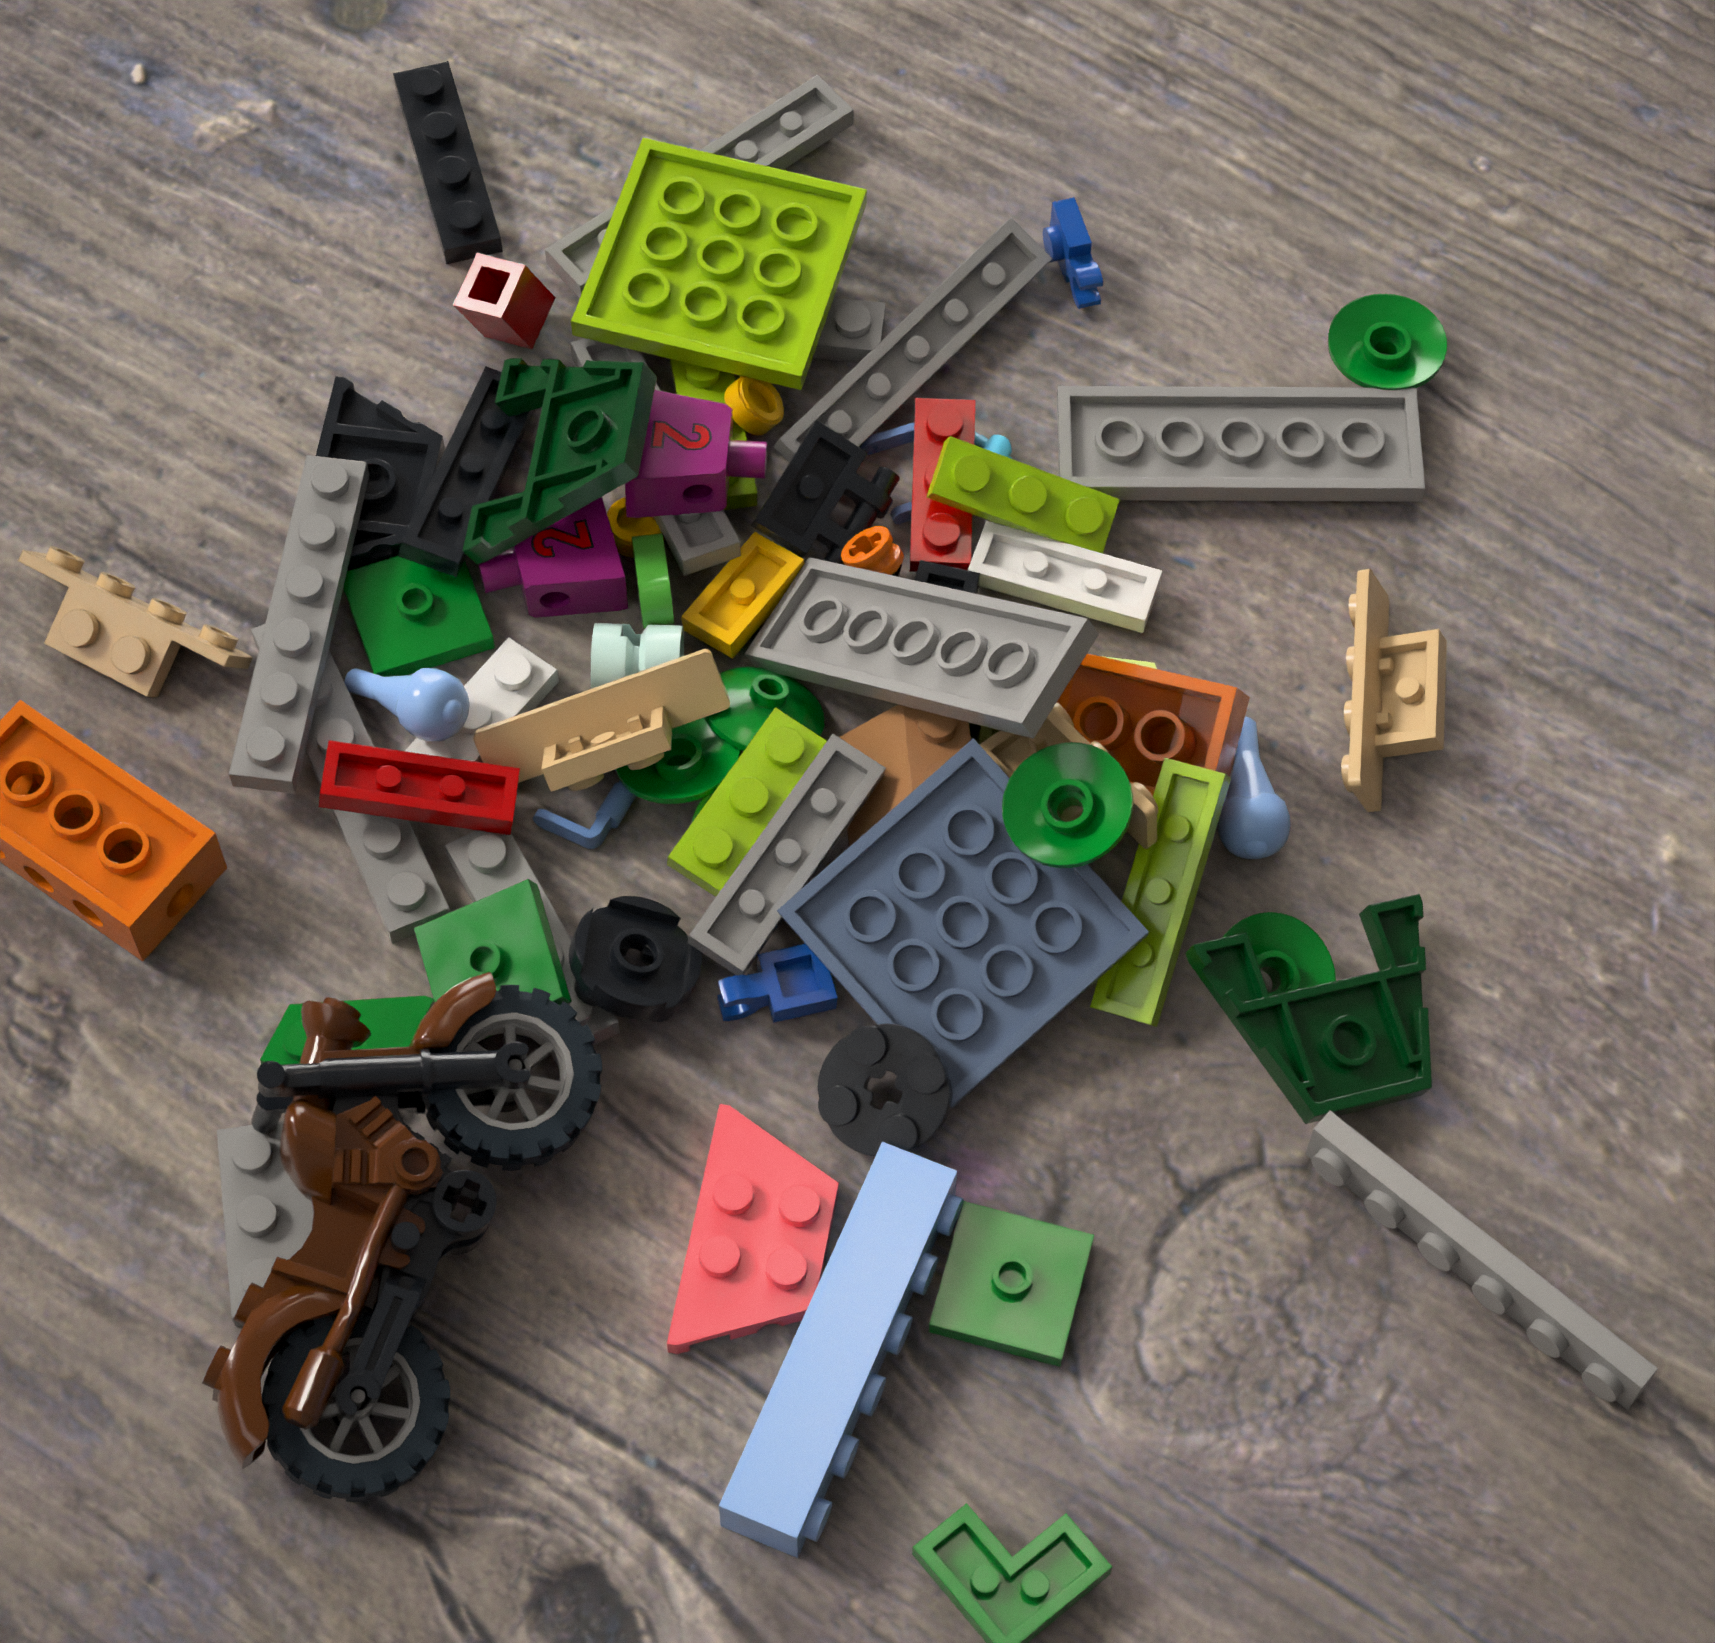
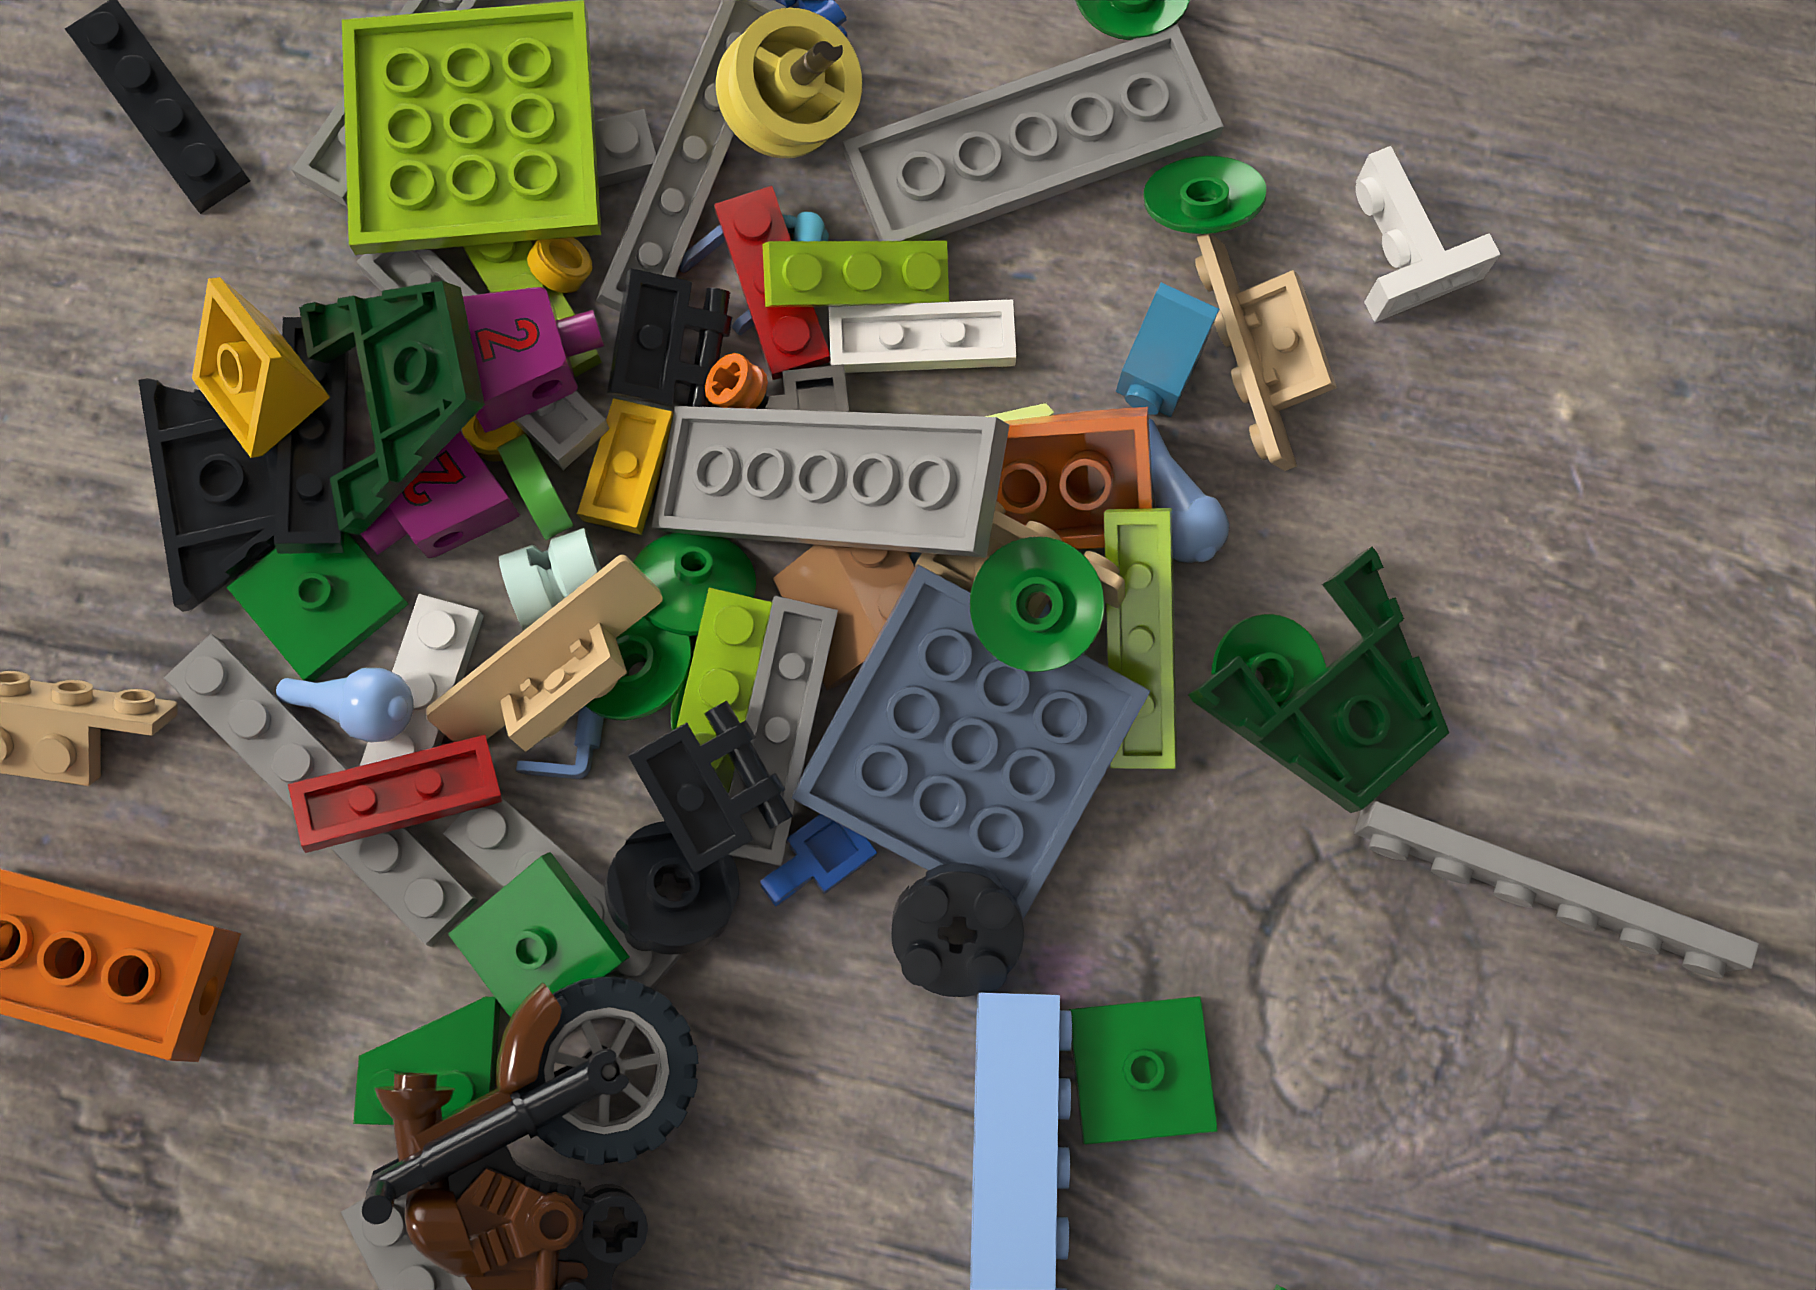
camera: 20 degrees left, 15 degrees up
light grey plate [229,455,369,794] -> none
red brick [453,253,556,349] -> none
coral wing [667,1104,839,1354] -> none
none -> yellow slope [192,277,330,458]
none -> black plate [628,701,793,873]
none -> light yellow wheel [716,8,862,158]
none -> dark azure slope [1116,282,1219,417]
none -> green dish [1143,156,1266,234]
none -> white bracket [1356,146,1500,323]

